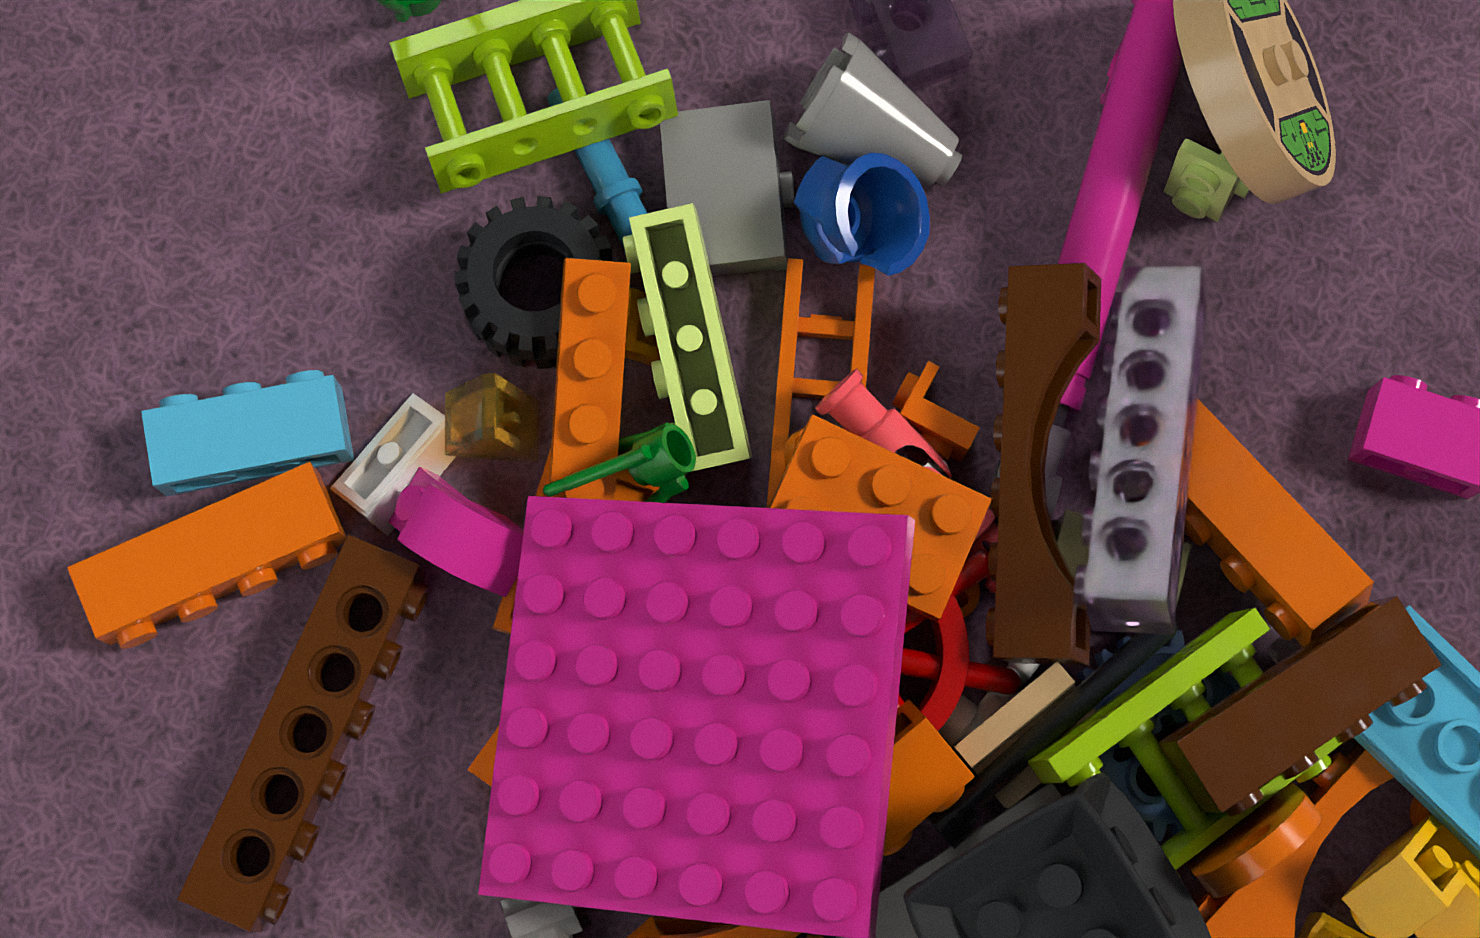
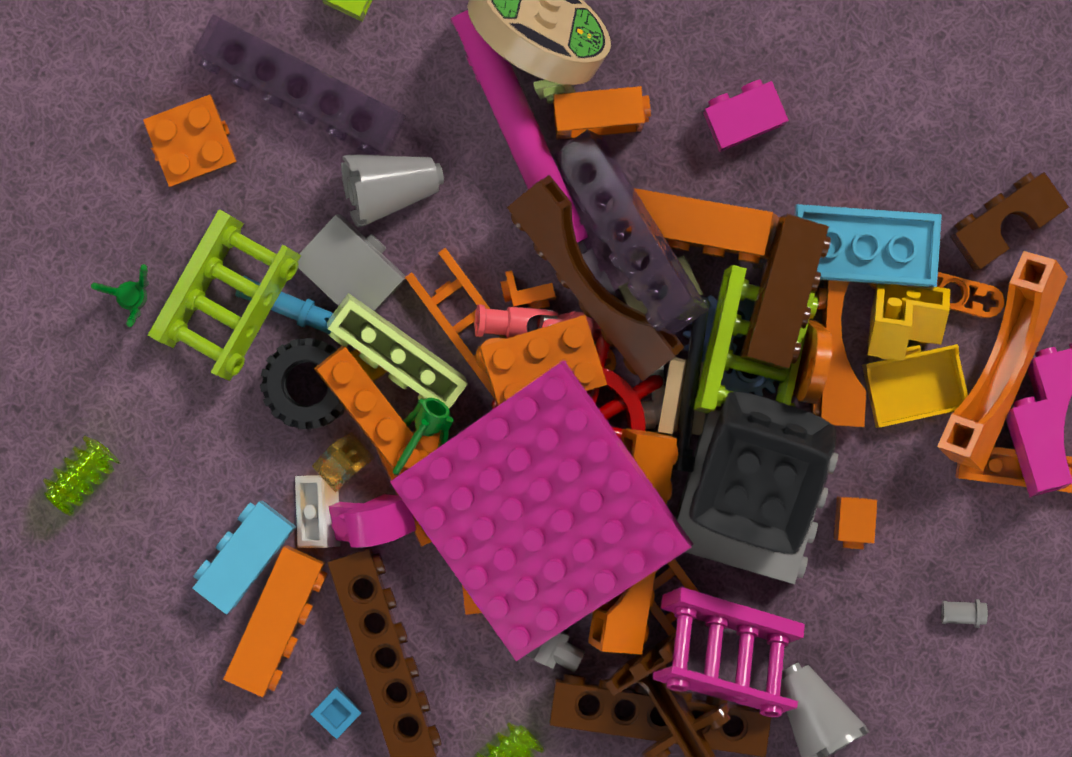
camera: 40 degrees left, 10 degrees up
blue helmet [794,153,930,276] -> none
none -> clear neon green piece [42,435,121,516]
none -> dark azure plate [310,686,362,739]
none -> orange window [553,86,651,140]

